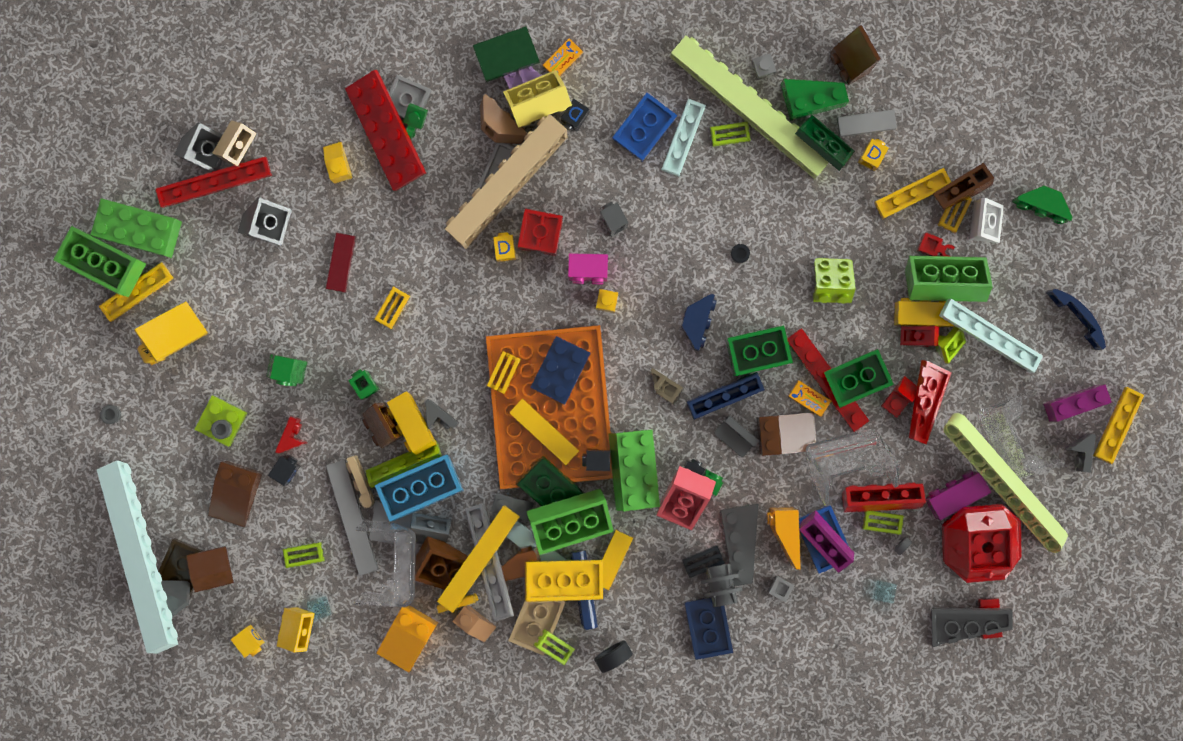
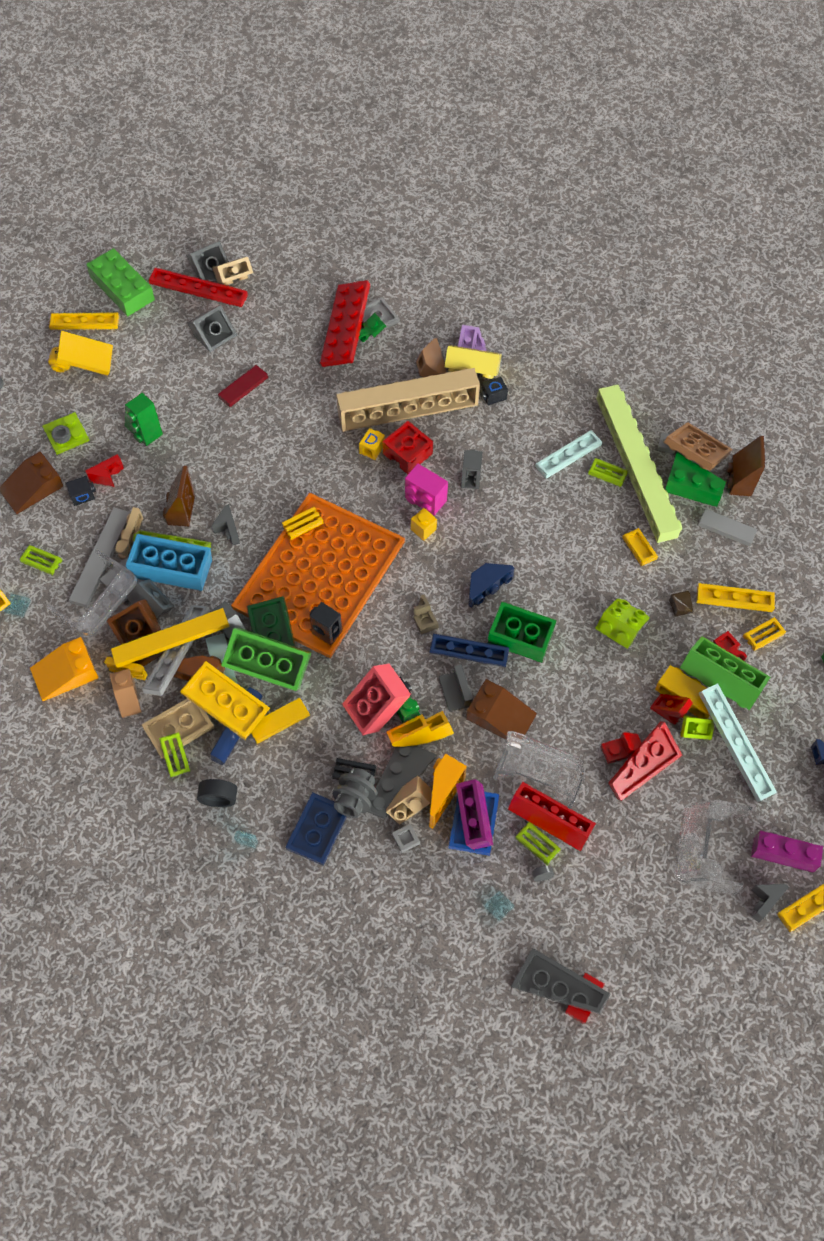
camera: 30 degrees right, 25 degrees down
bright green brick [53,226,146,297] -> none
yellow slope [323,142,353,184] -> none
green brick [348,369,380,400] -> none
yellow tile [374,287,410,329] -> none
yellow brick [387,391,437,455] -> none
dark green tile [473,26,540,82] -> none
yellow tile [510,399,579,465] -> none
dark blue plate [530,336,591,405] -> none
light orange tile [543,38,583,76] -> none
bright green brick [609,430,660,511] -> none
blue plate [612,93,677,162] -> none
black tile [730,244,750,263] -> none
red plate [787,328,870,432] -> none
light orange tile [788,380,831,417] -> none
dark green tile [795,115,855,171] -> none
green slope [824,349,894,408] -> none
yellow brick [858,139,889,171] -> none
magenta brick [925,470,991,520] -> none
reddish brown slope [933,163,994,210] -> none
red piece [942,504,1022,583] -> none
yellowish green beam [943,413,1068,553] -> none
white slope [970,198,1004,243] -> none
none -> clear light blue tile [234,830,258,849]
none -> tan slope [386,776,431,825]
none -> yellow slope [387,711,454,747]
none -> yellow tile [622,528,658,566]
none -> medium nougat plate [664,422,732,470]
none -> dark brown slope [669,591,693,617]

